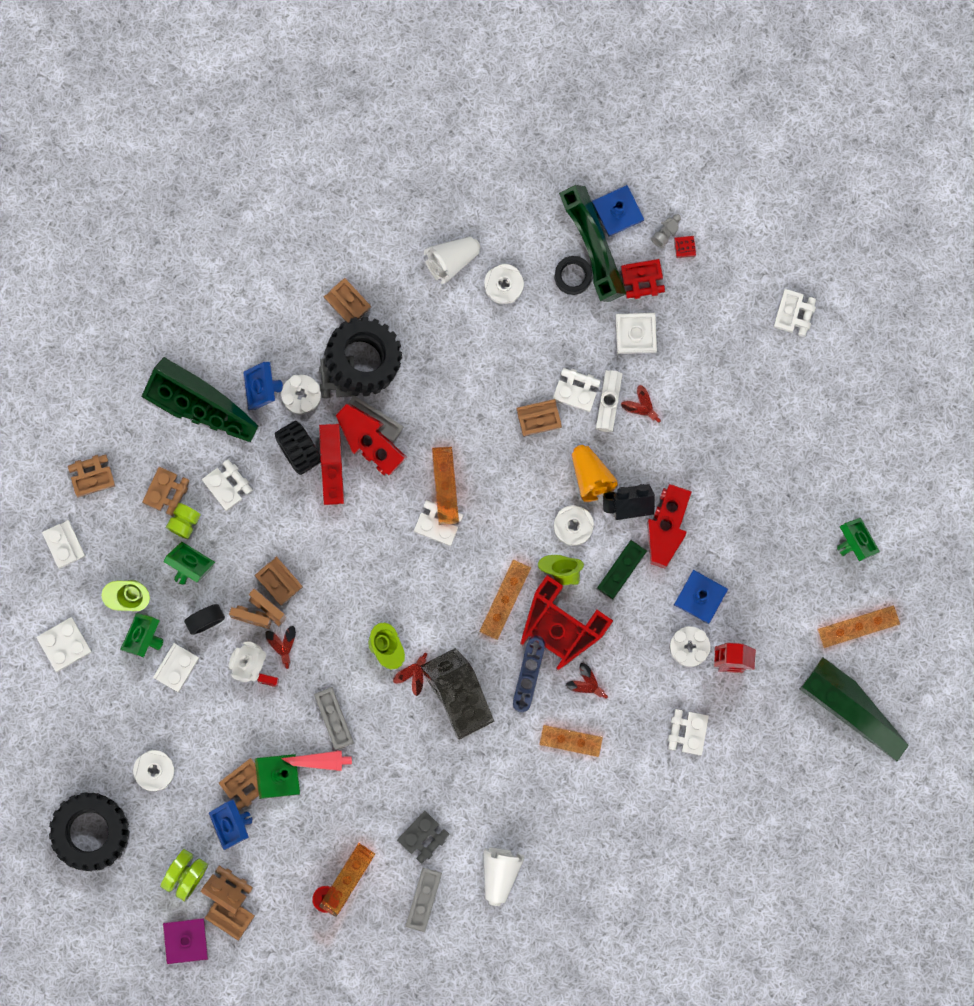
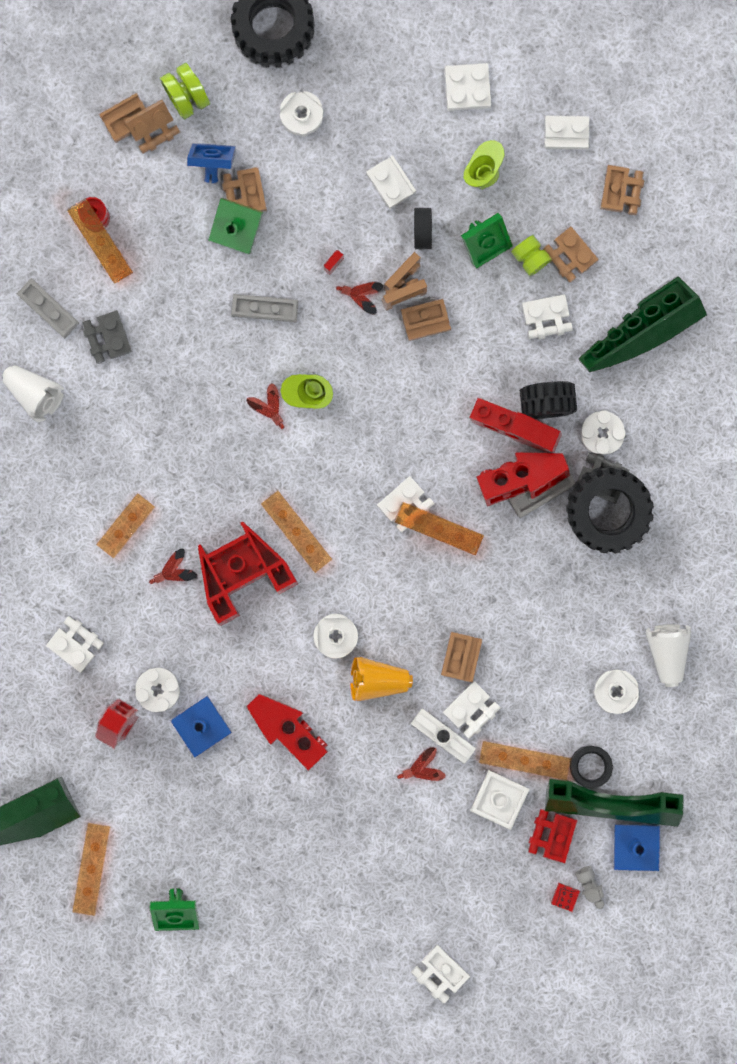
camera: 125 degrees right, 5 degrees up
green tile [120,613,164,658] -> none
magenta plate [163,918,208,964] -> none
white plate [229,642,266,682] -> none
blue tile [243,362,283,410] -> none
coral bar [281,750,352,771] -> none
medium nougat plate [323,278,371,322] -> none
clear smoke bracket [420,648,495,740] -> none
dark blue beam [513,636,546,713] -> none
lime piece [538,555,584,585] -> none
dark green tile [597,540,647,600] -> none
black hinge [603,484,655,520] -> none
none -> clear orange tile [479,741,571,780]

